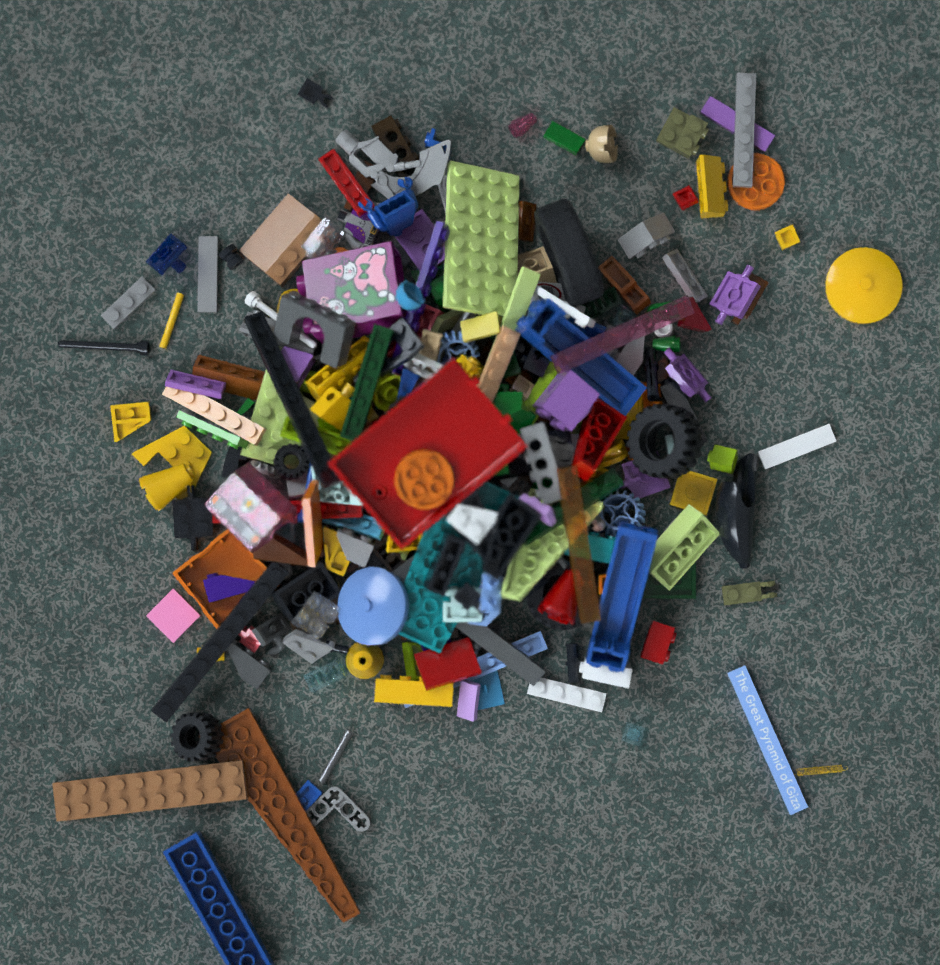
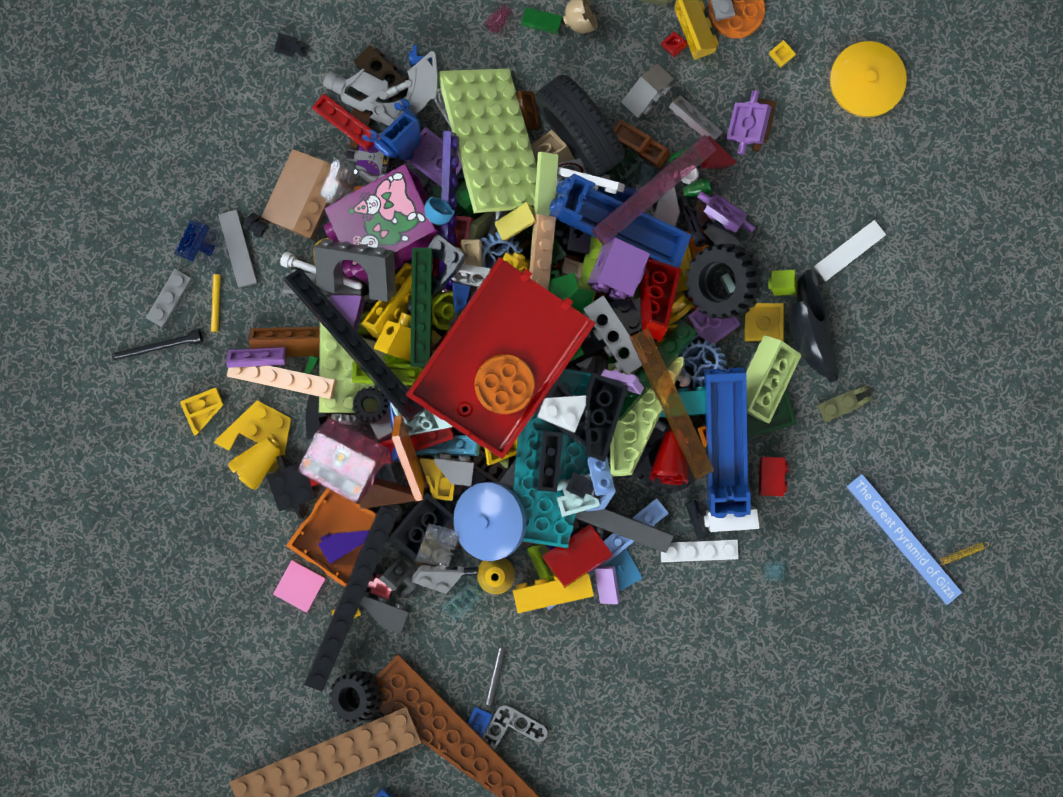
camera: 20 degrees left, 0 degrees up
plate [176,410,249,449] -> none

